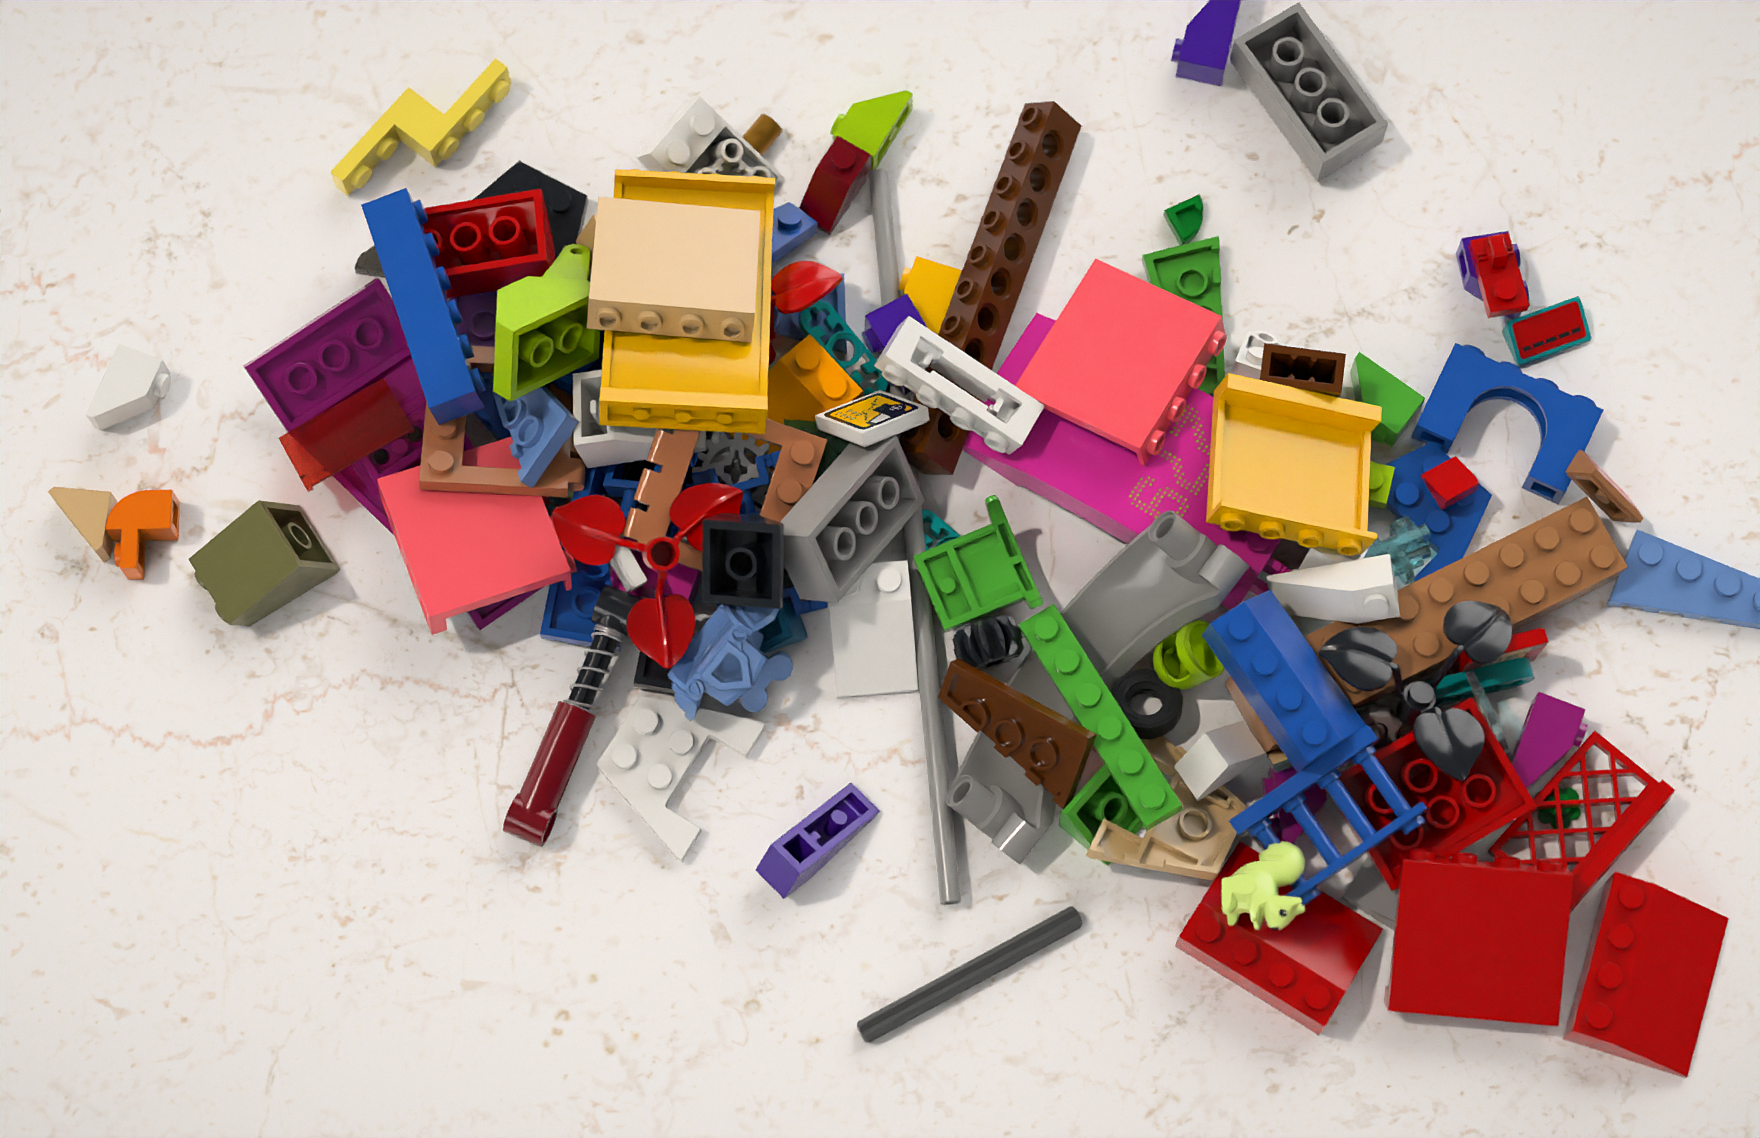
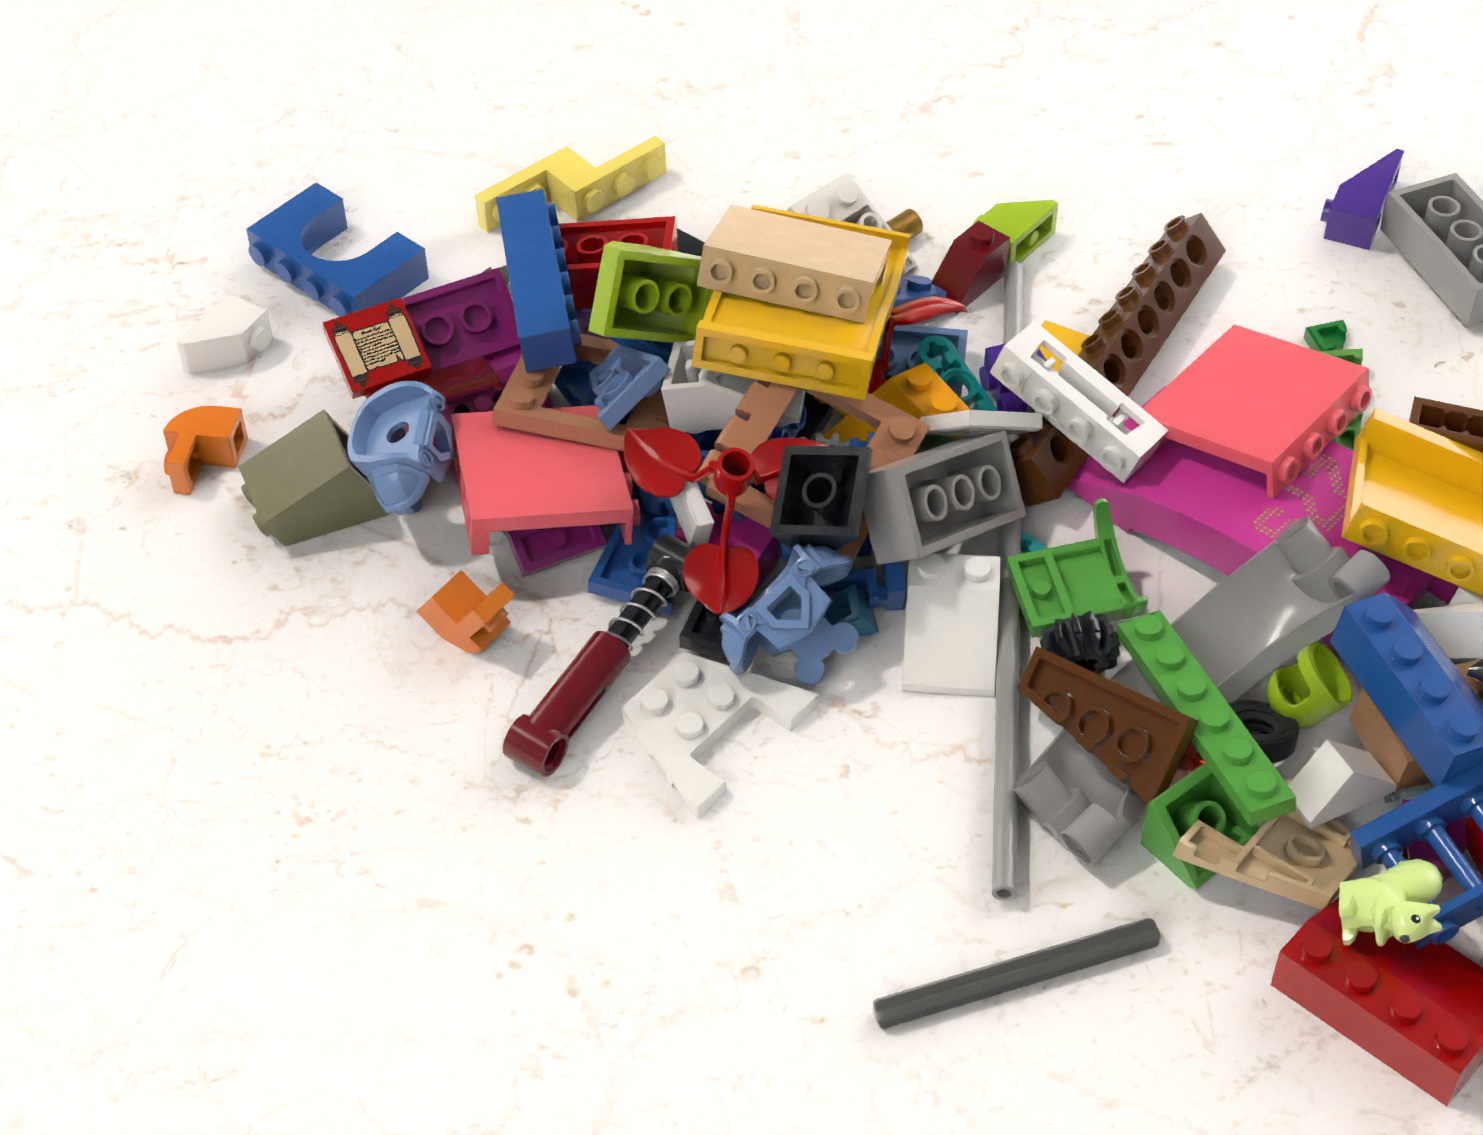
camera: 10 degrees right, 25 degrees down
tan slope [48,487,118,563] -> none
dark purple slope [755,783,880,899] -> none
none -> blue arch [246,182,429,317]
none -> tile [322,298,432,399]
none -> medium blue piece [347,381,457,516]
none -> orange brick [416,570,515,653]

